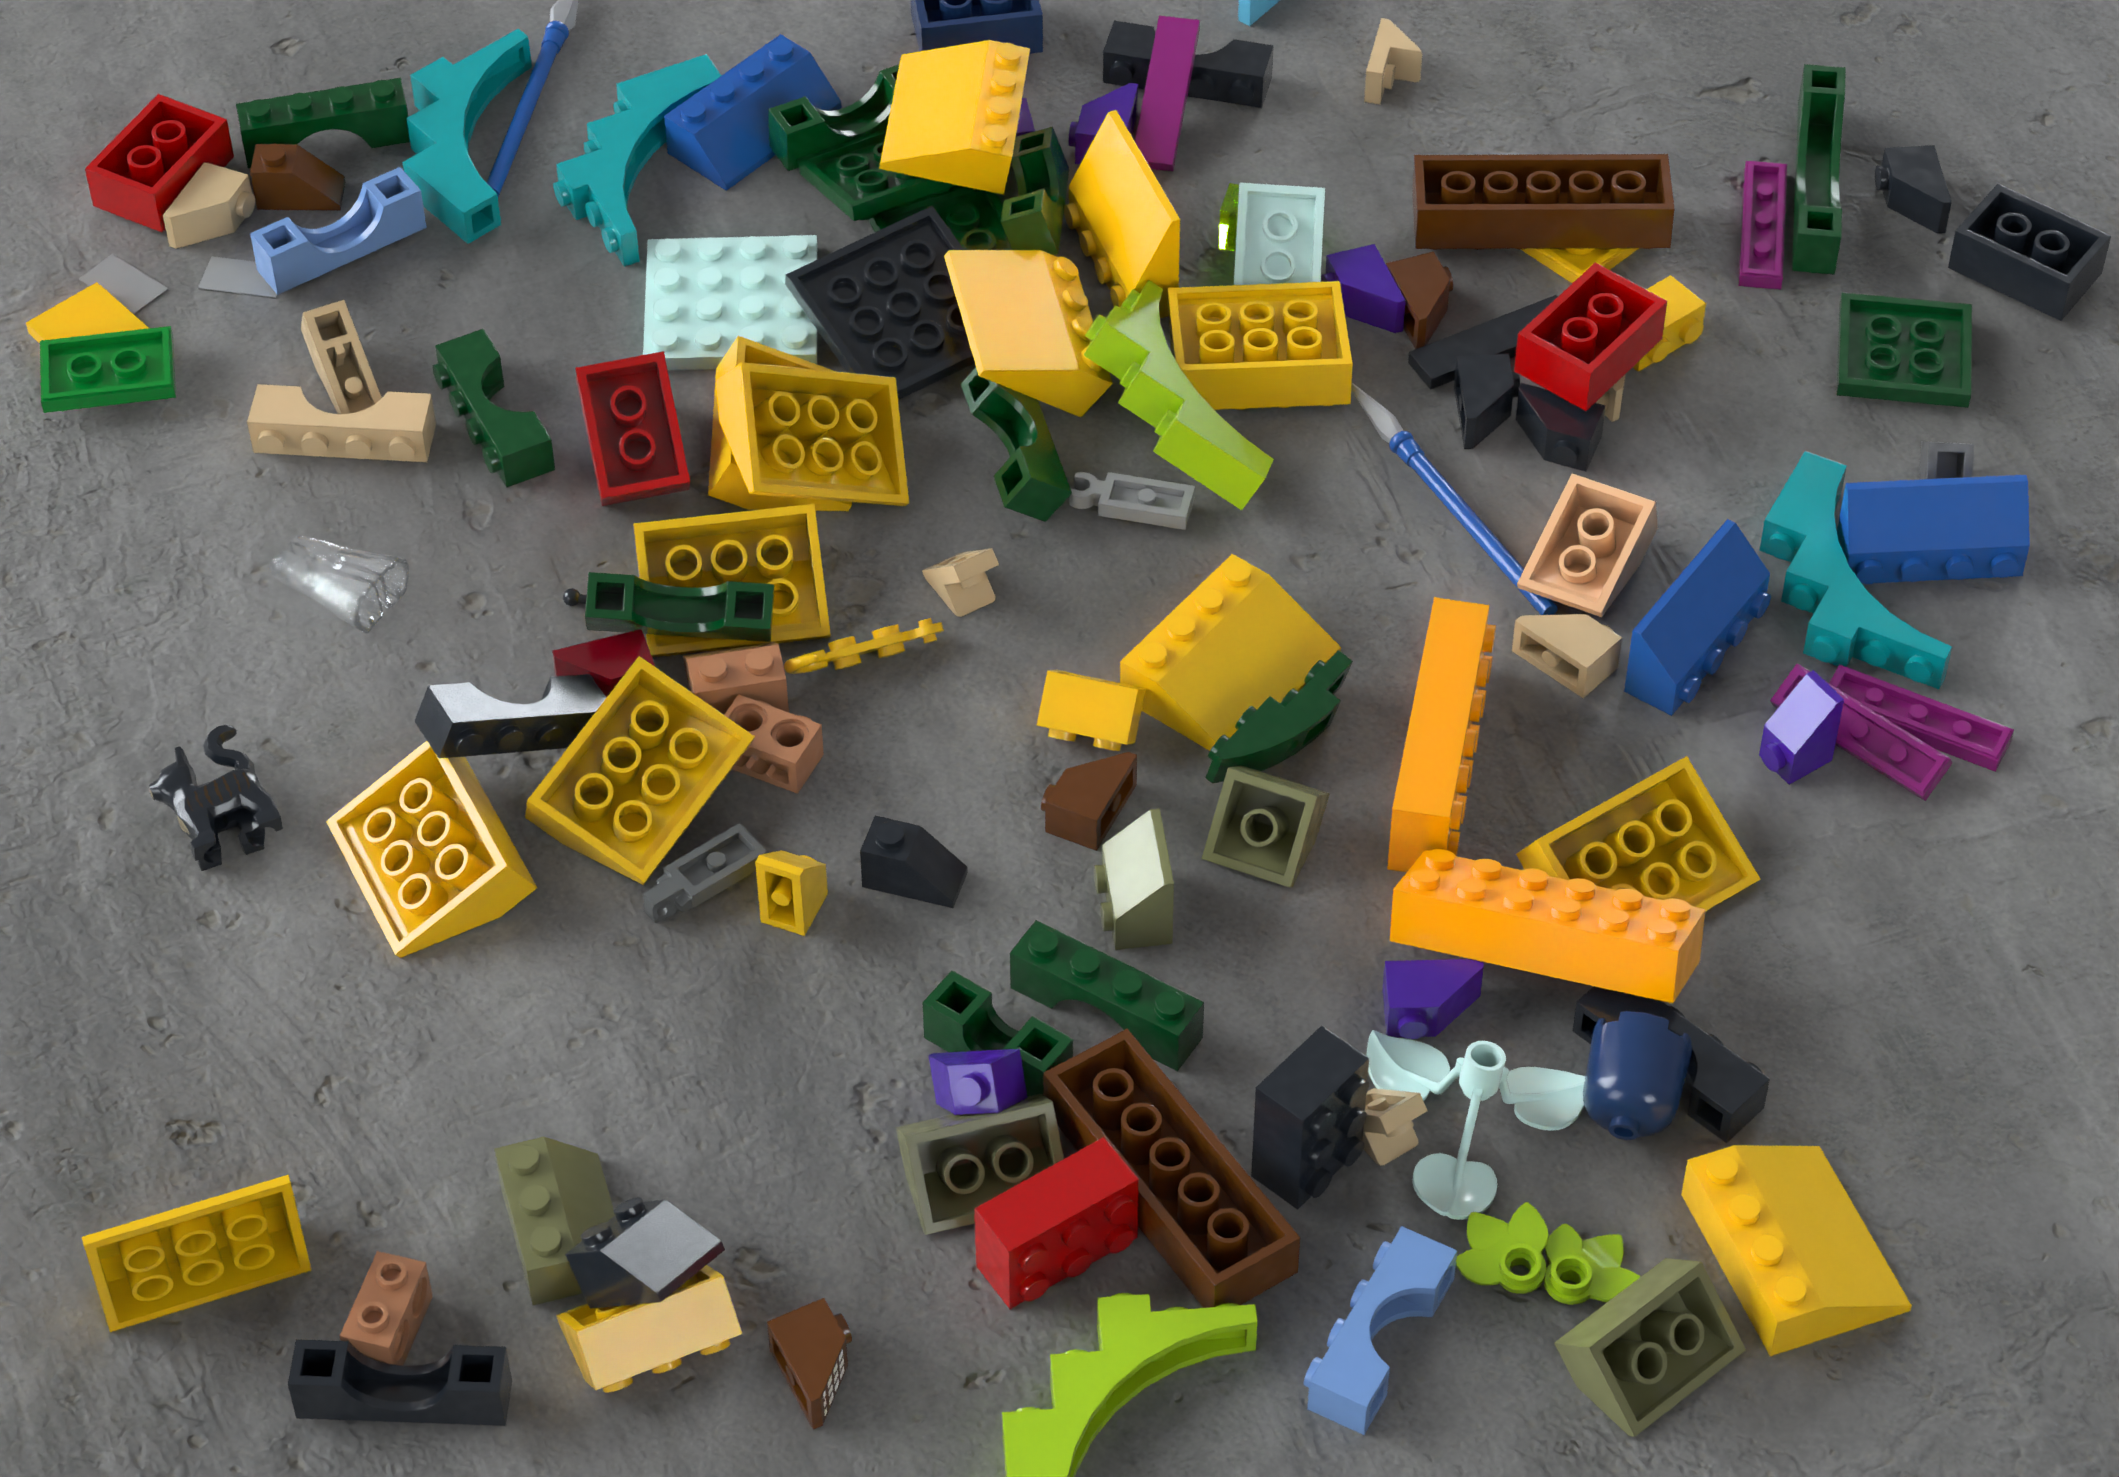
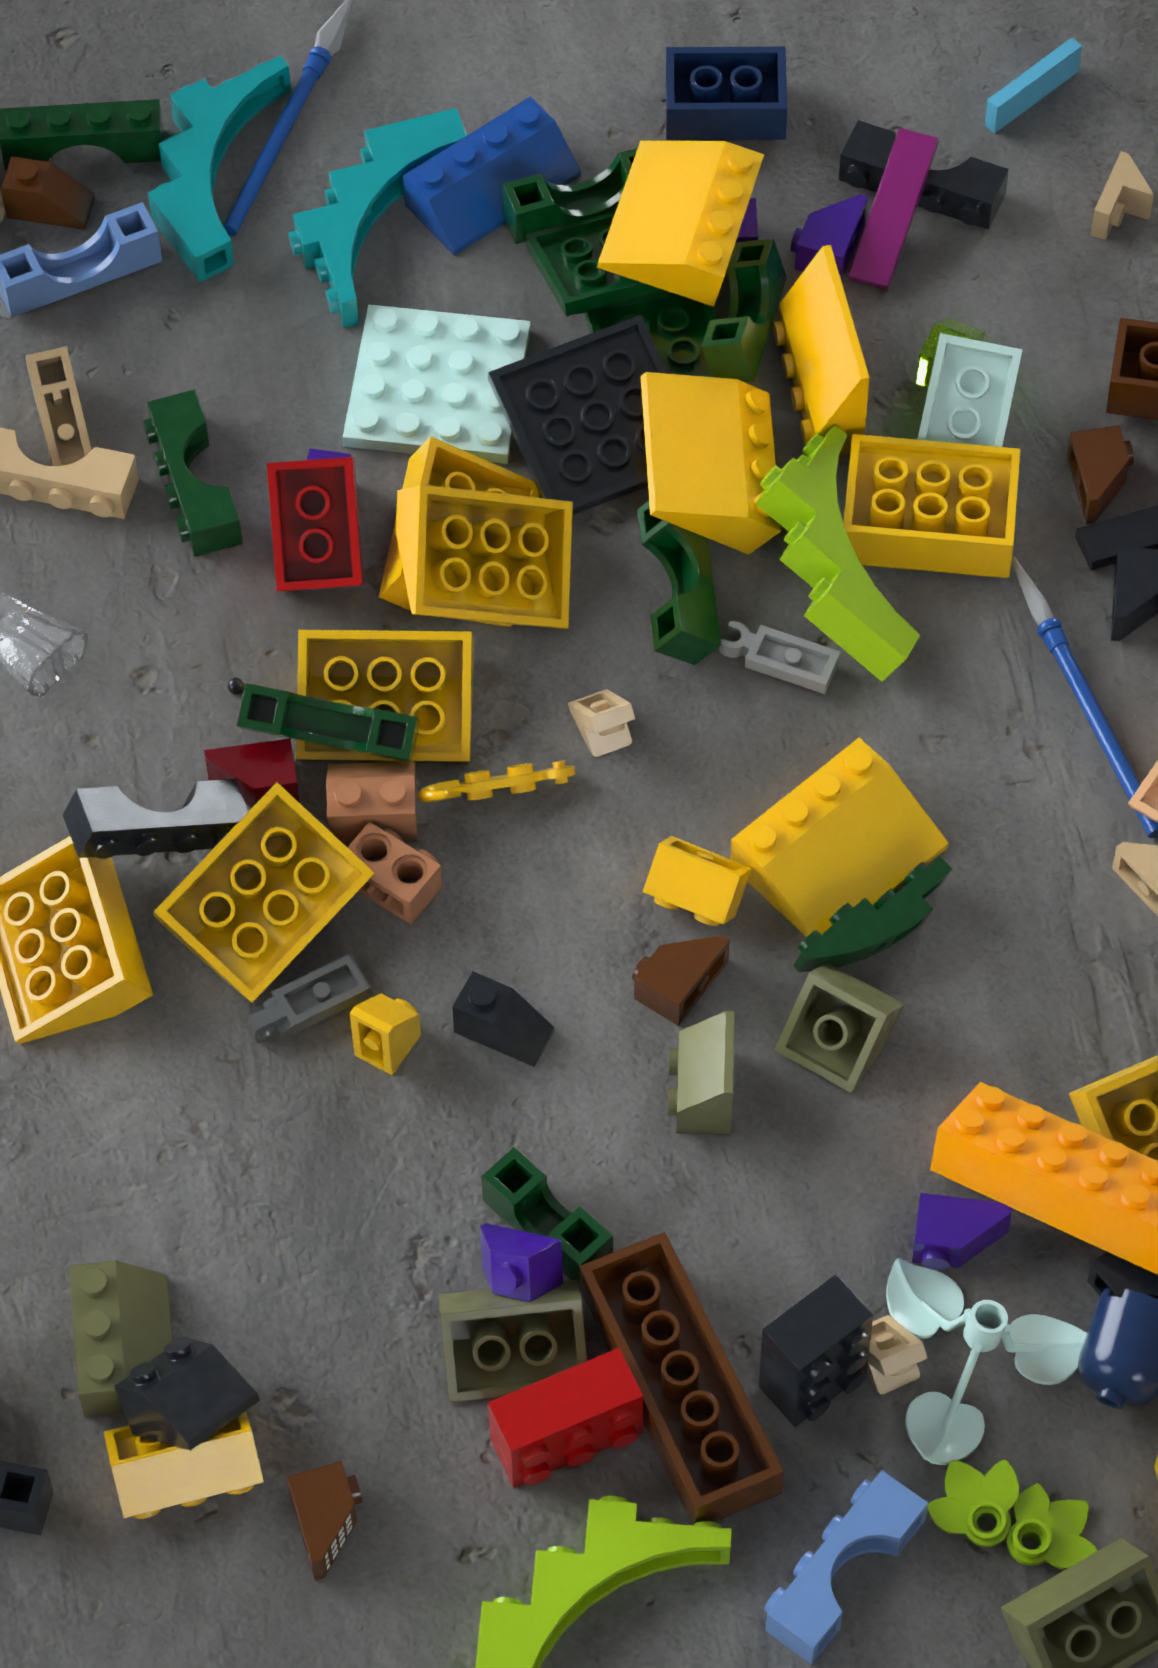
camera: 10 degrees right, 10 degrees up
dark green arch [1010,920,1204,1072] -> none
dark purple slope [1321,244,1405,333] -> none
light orange brick [1387,597,1496,872] -> none

